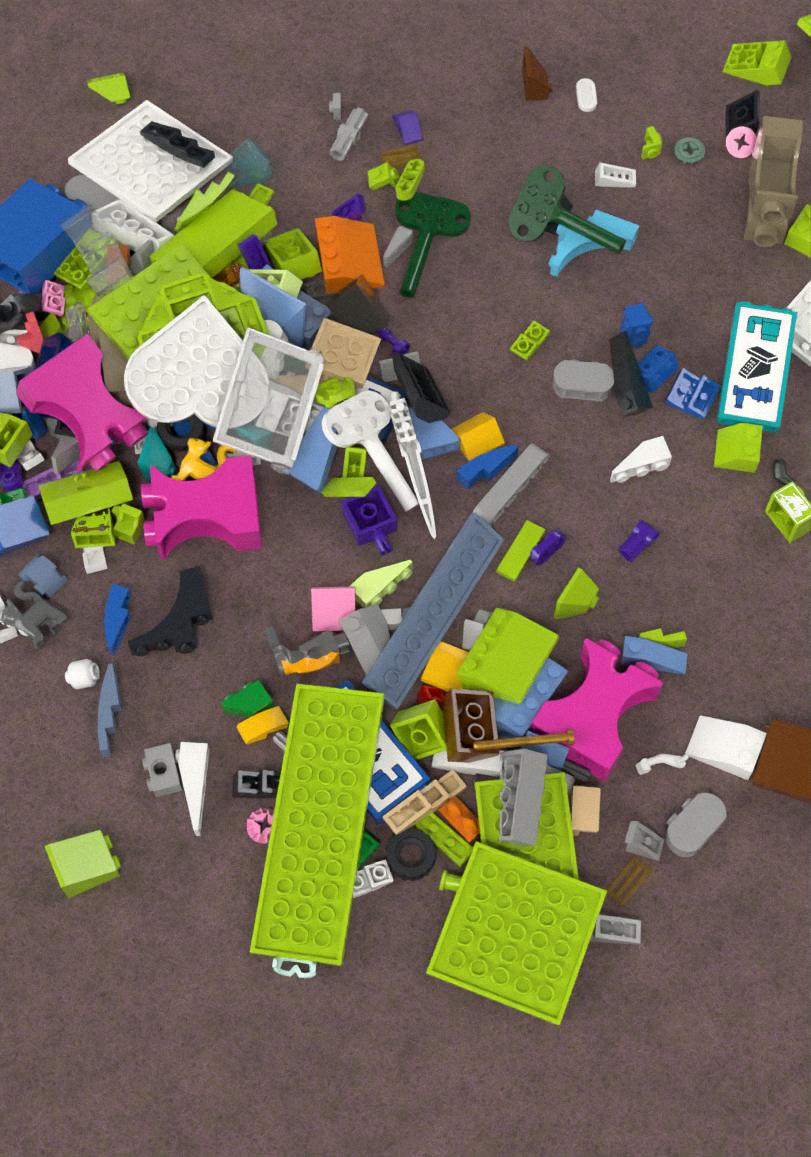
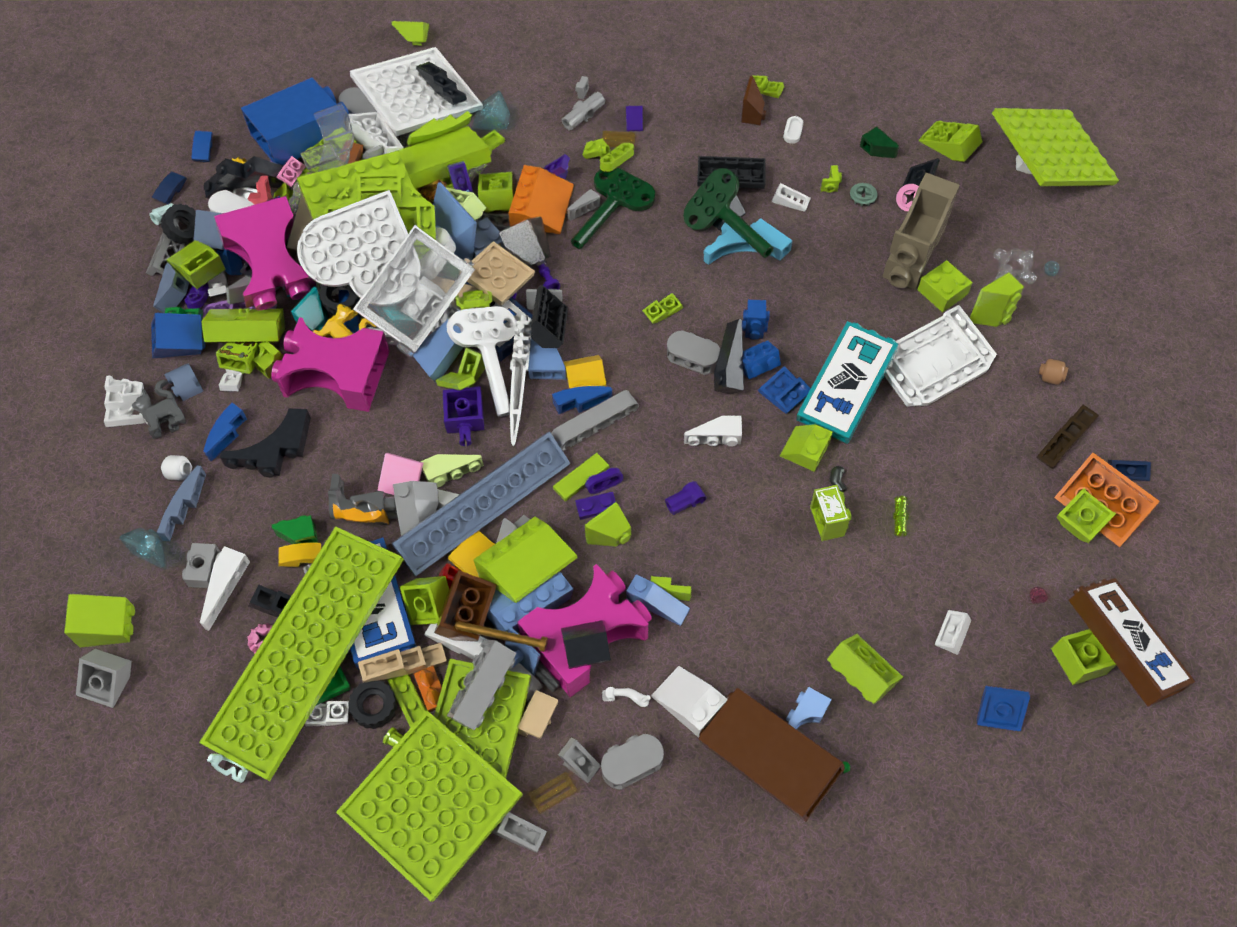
camera: 20 degrees right, 5 degrees down
none -> light grey slope [76,649,132,708]
none -> clear light blue slope [119,527,167,570]
none -> black slope [561,620,611,669]
none -> dark purple plate [575,492,616,520]
none -> black piece [697,156,766,189]
none -> lime slope [752,75,784,98]
none -> dark green slope [860,126,899,158]

